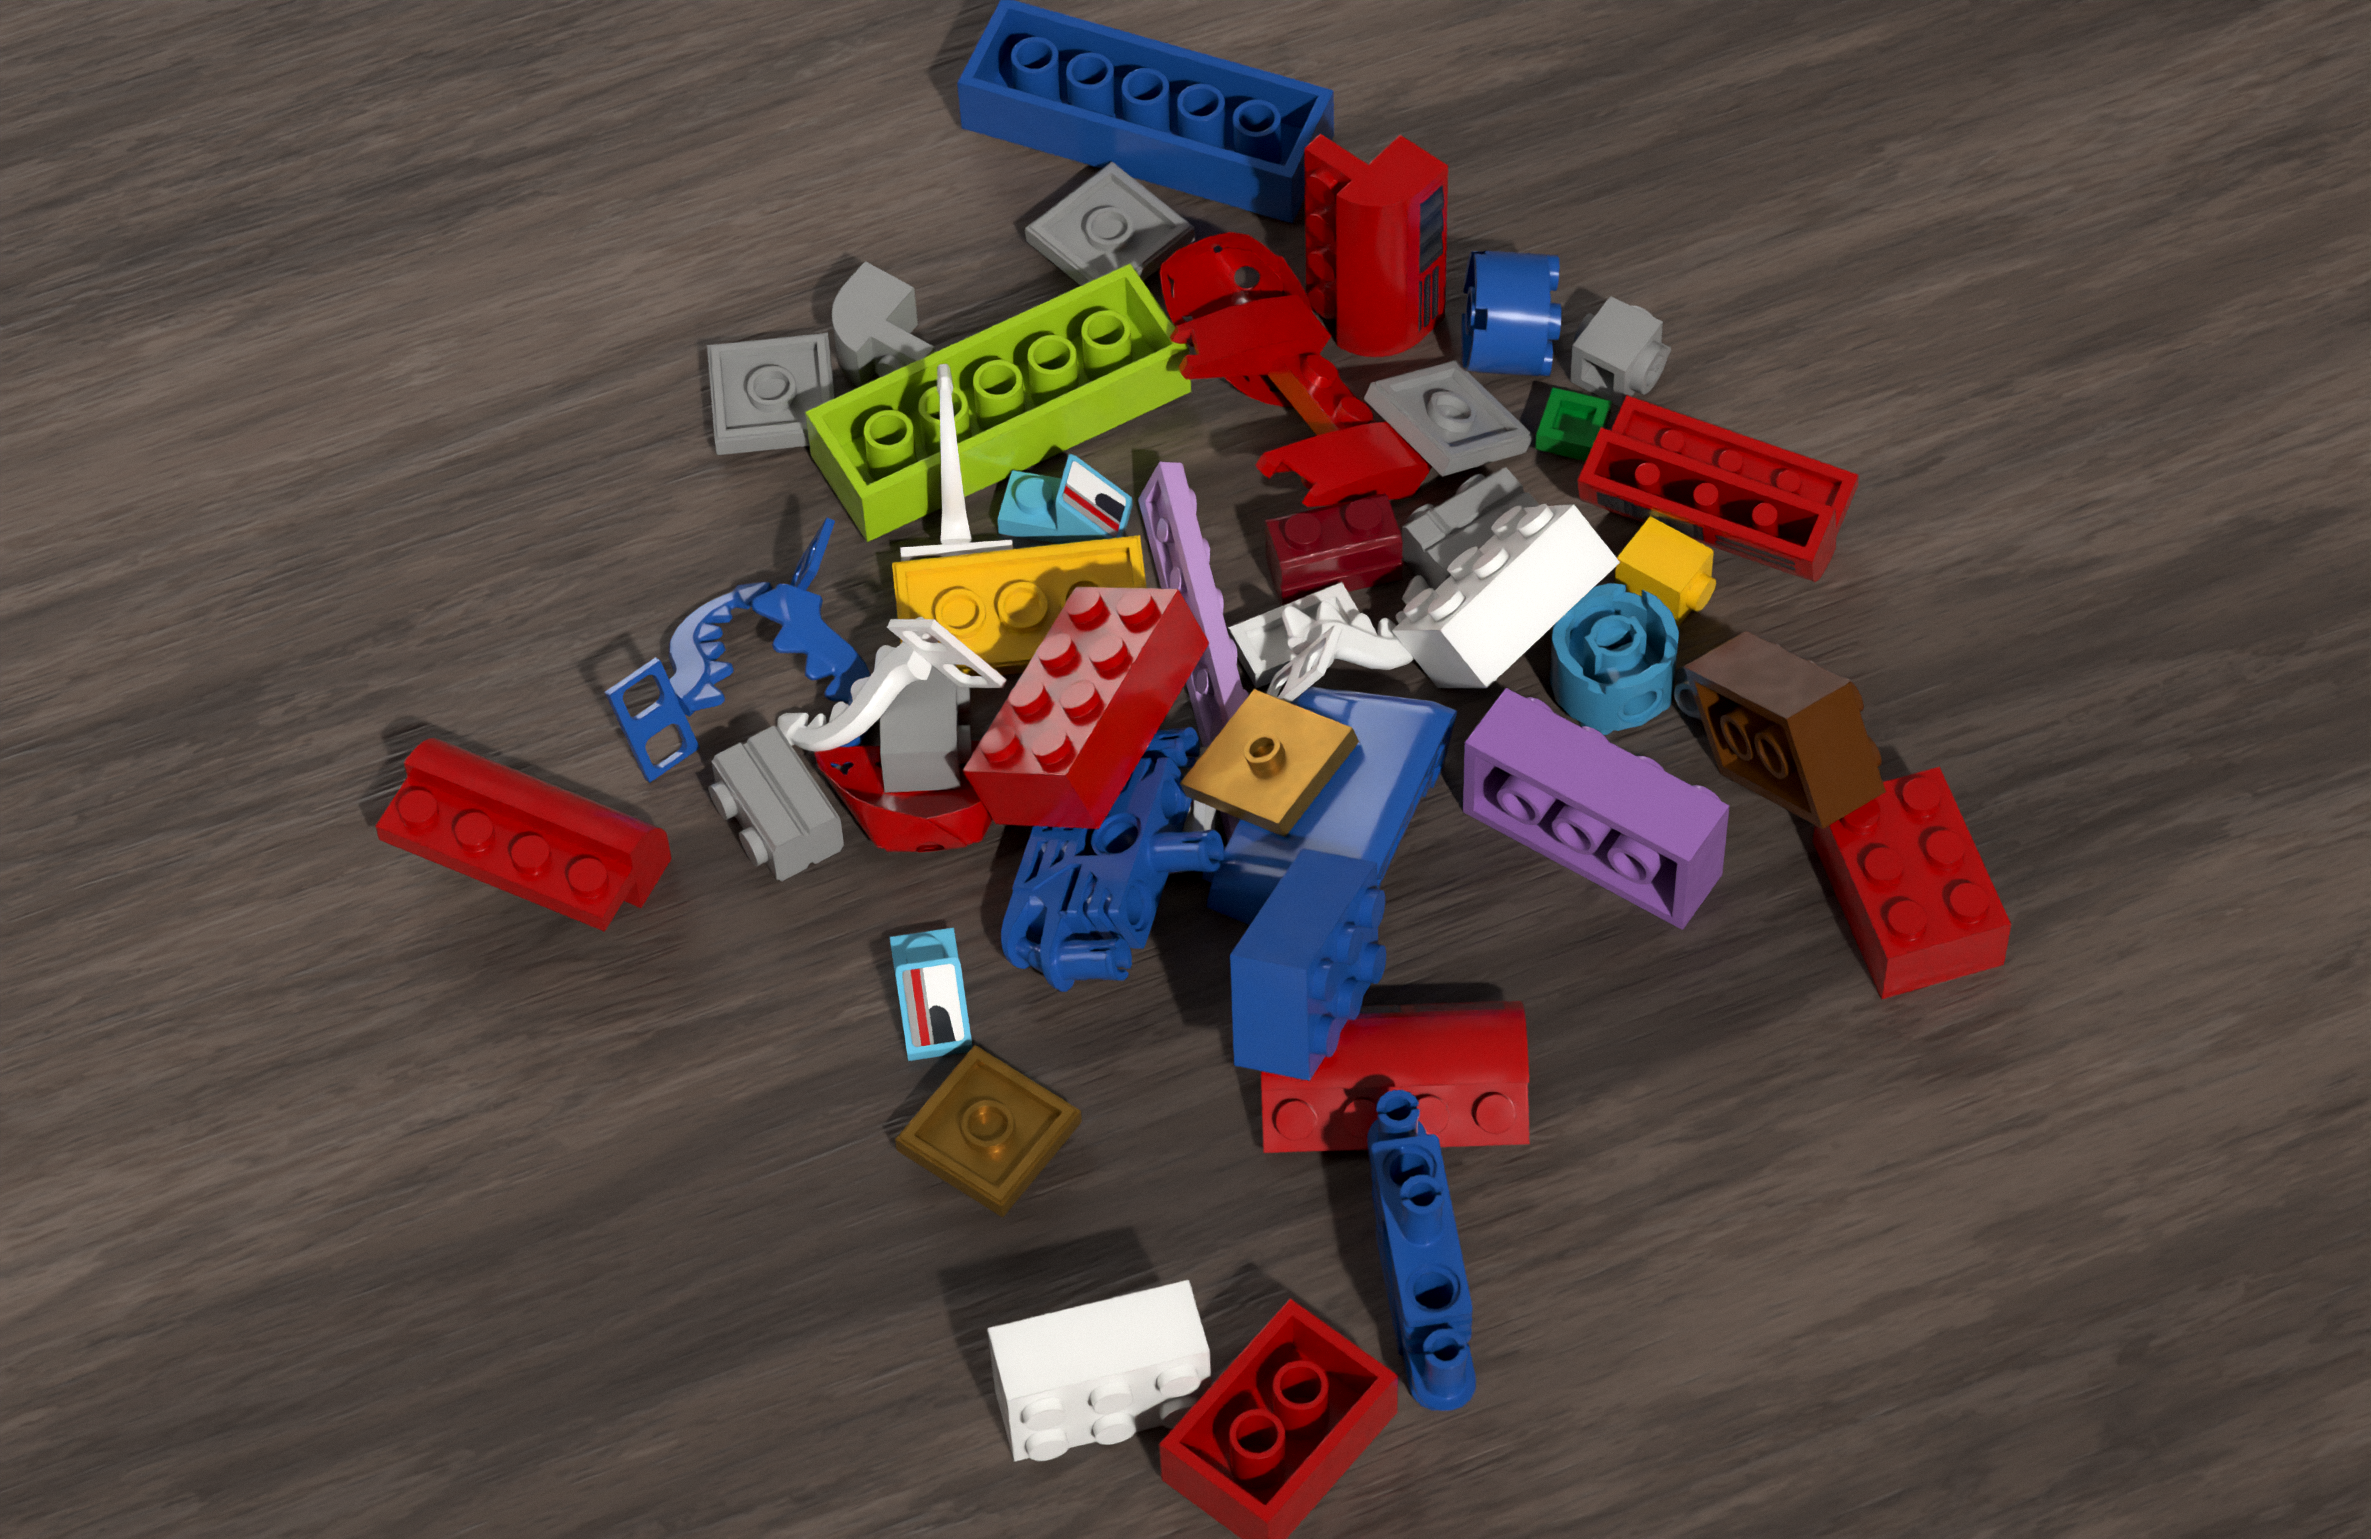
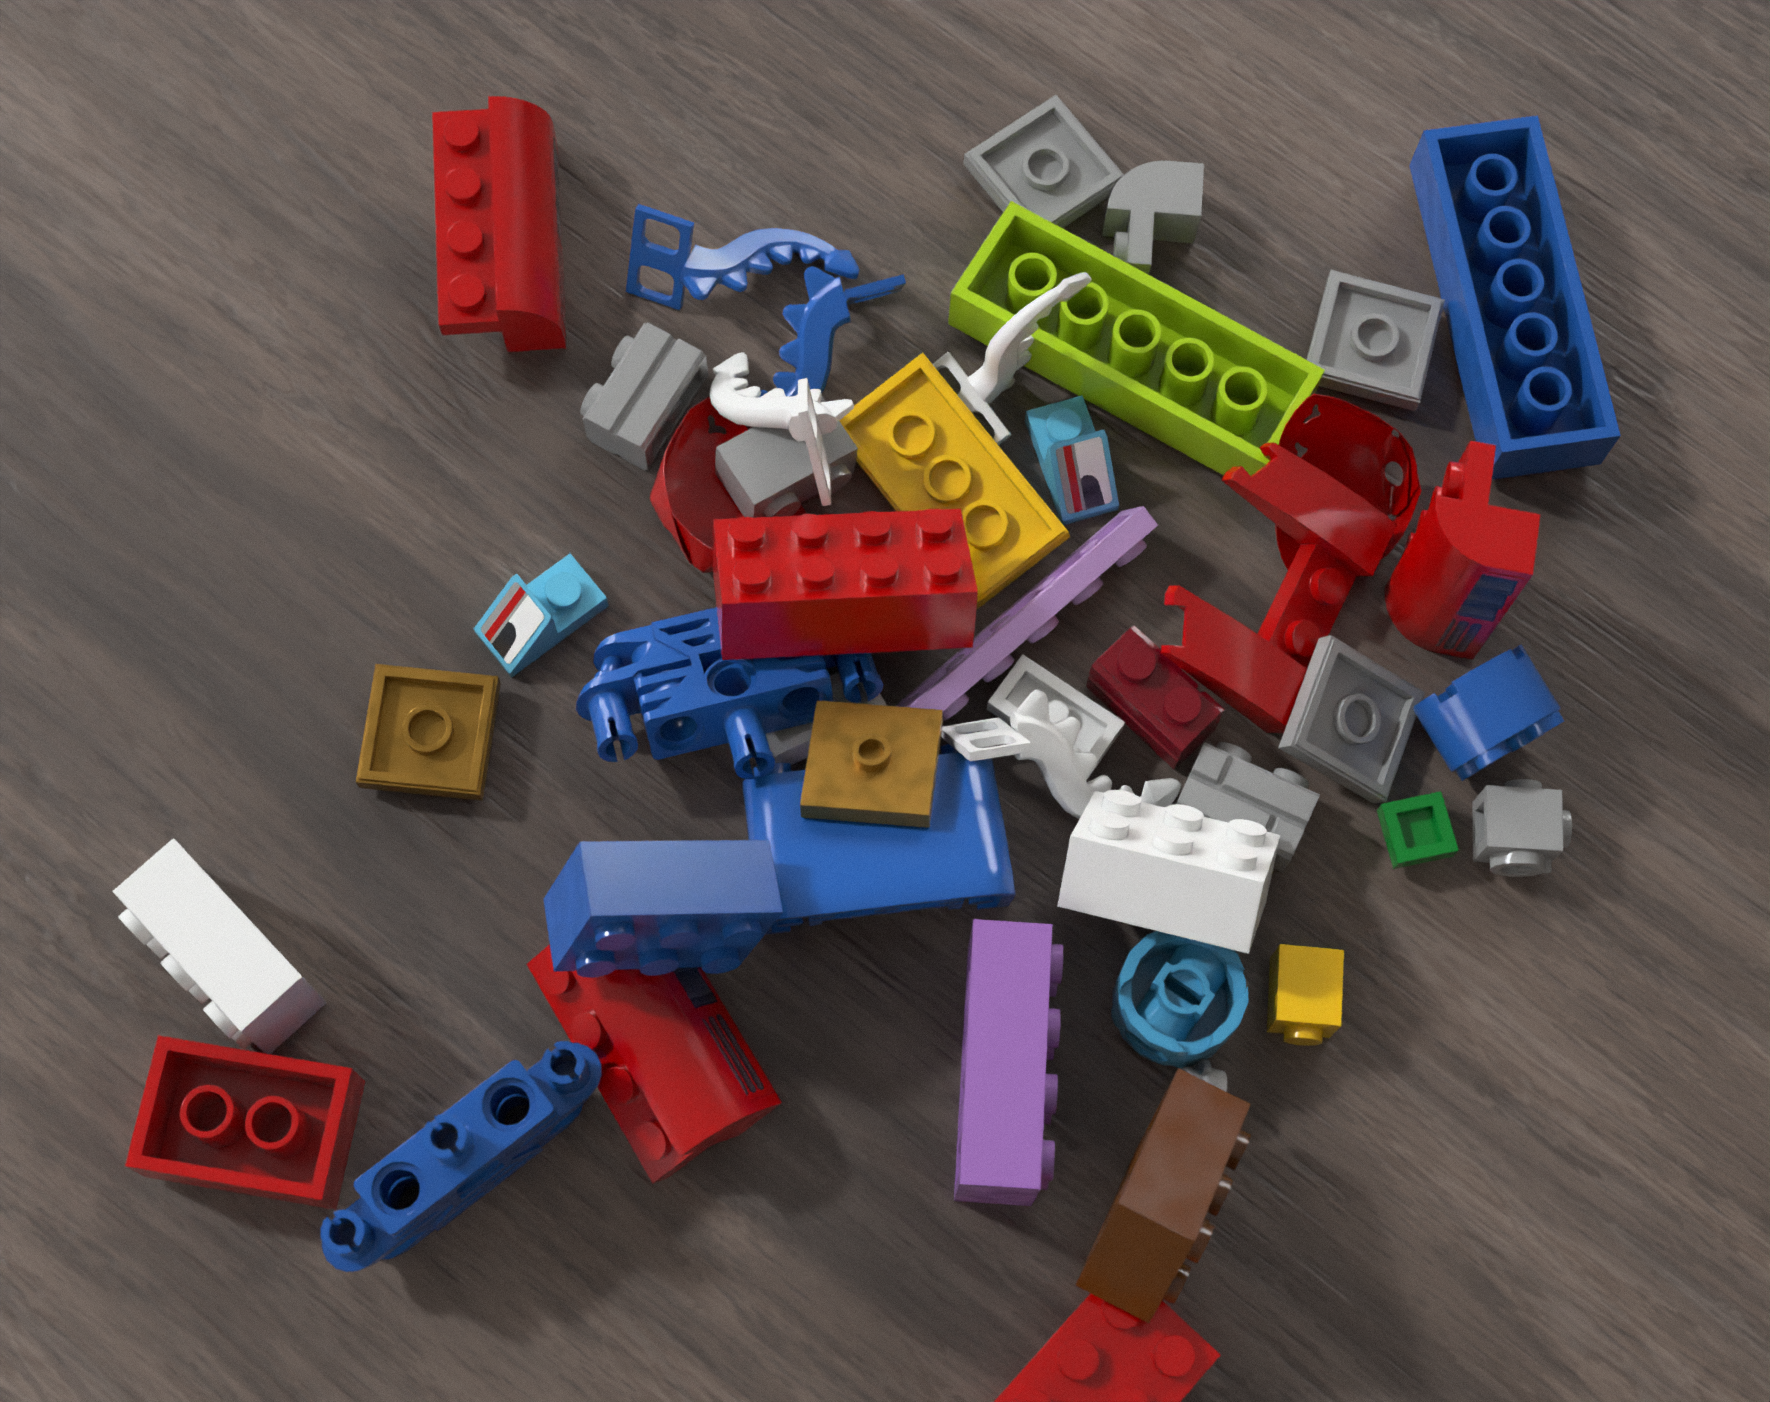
camera: 55 degrees right, 15 degrees up
red brick [1577,395,1859,582] -> none

